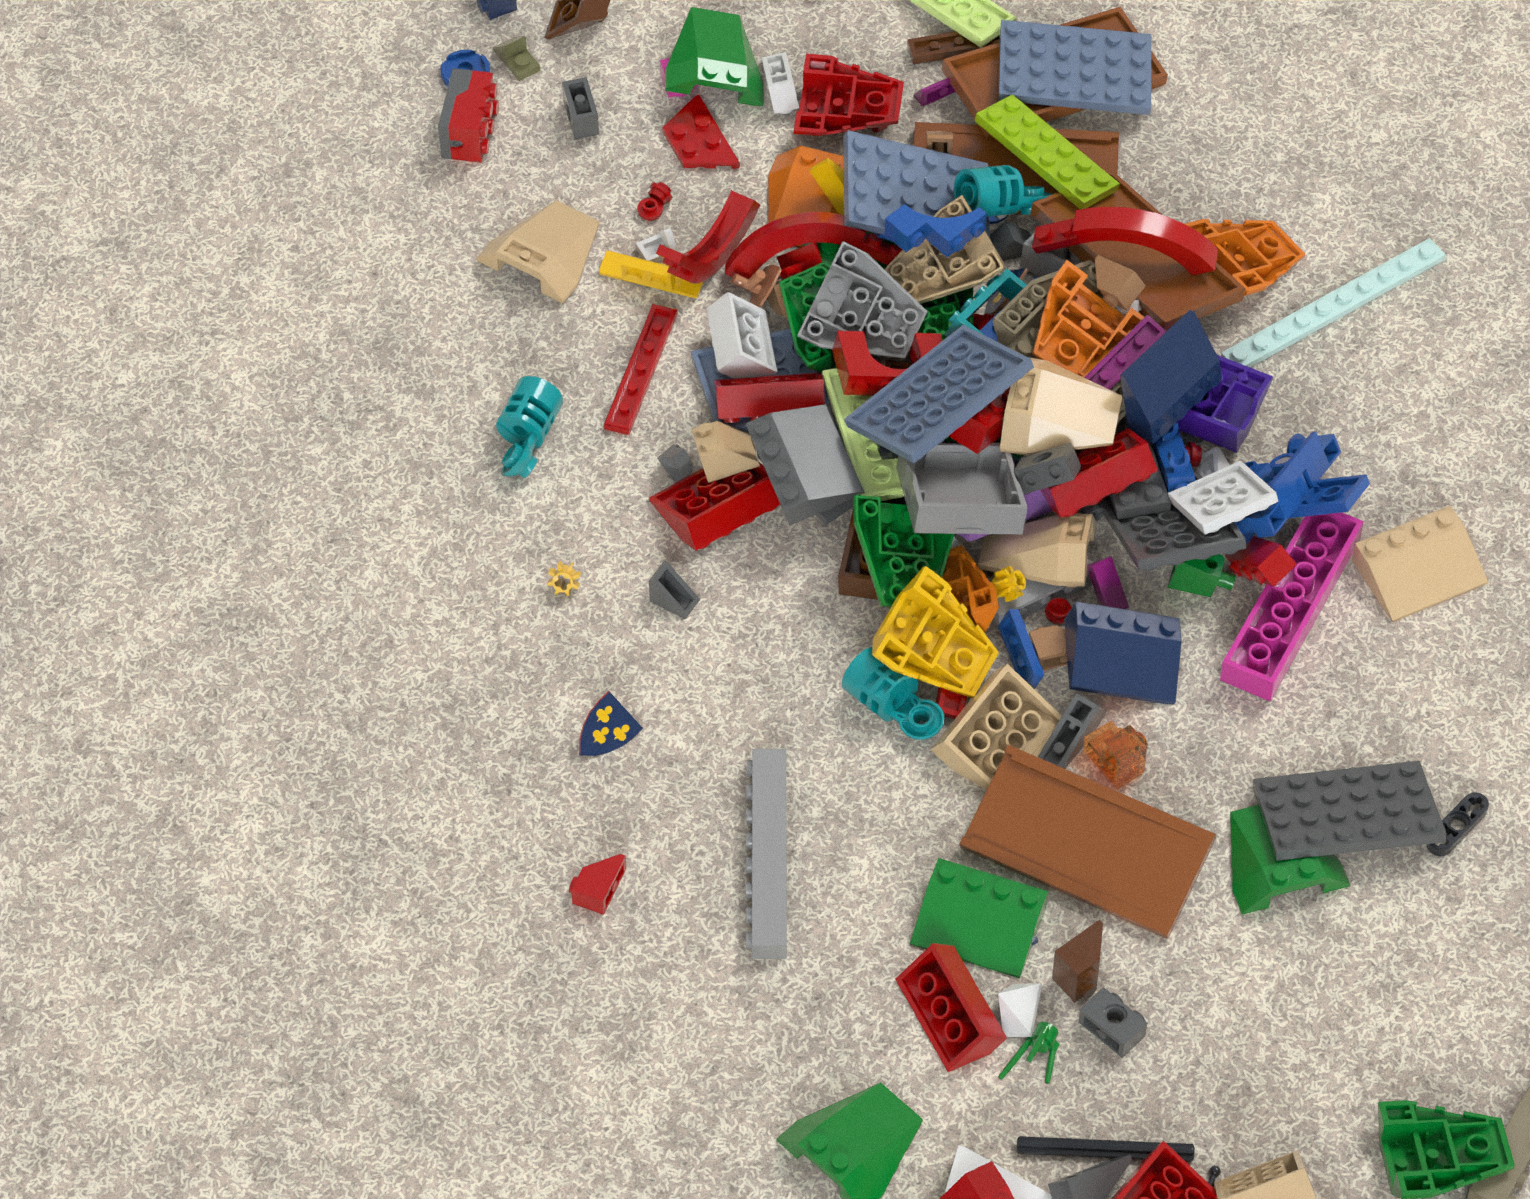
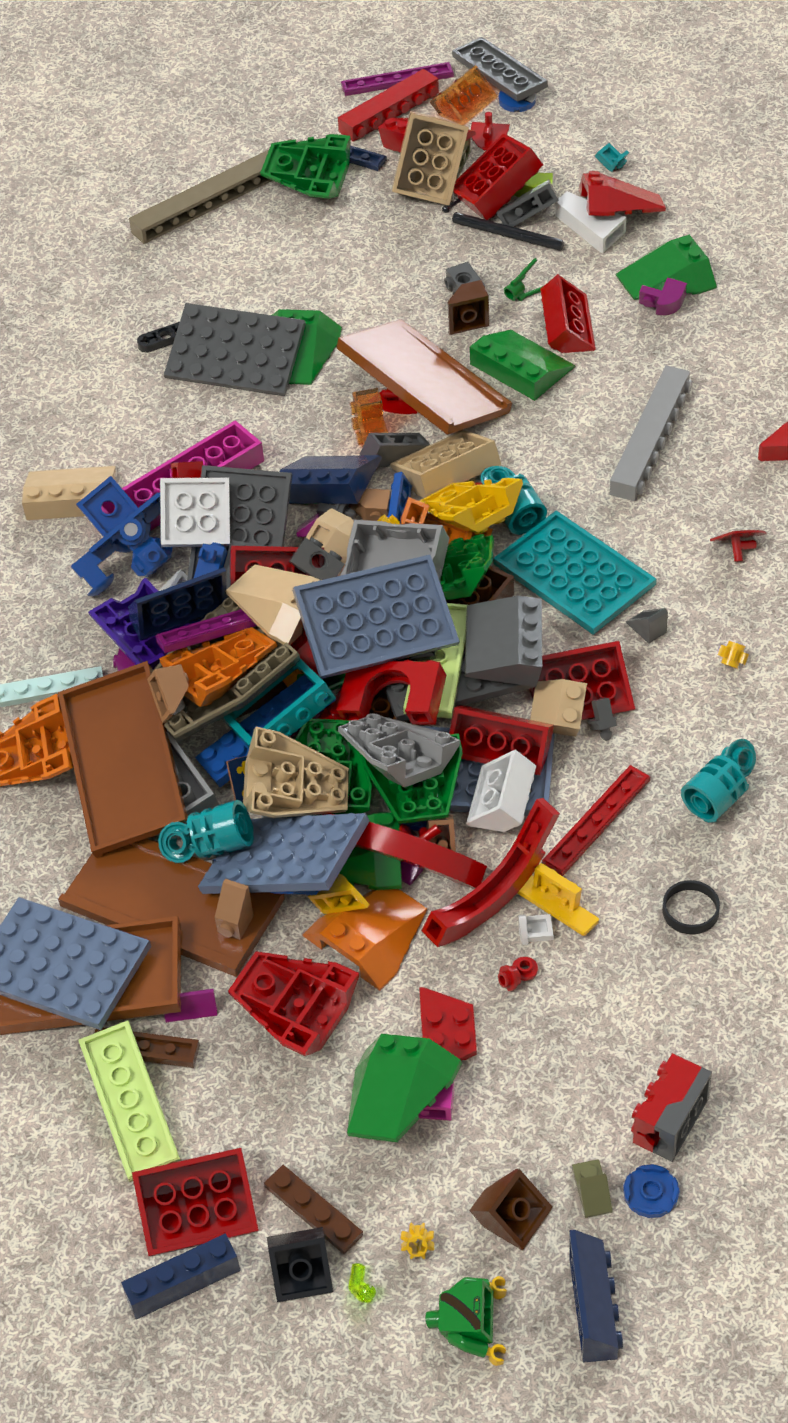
camera: 155 degrees left, 5 degrees down
tan wedge [477,200,599,304] -> none
dark grey brick [562,77,599,139] -> none
nougat shield [731,264,781,308] -> none
white slope [762,52,799,114] -> none
blue arch [885,204,987,257] -> none
lime plate [974,95,1120,209] -> none
white slope [998,983,1042,1037] -> none
red arch [1032,207,1218,276] -> none
none -> teal plate [493,510,657,635]
none -> magenta brick [639,277,687,316]
none -> black tyre [662,880,720,935]

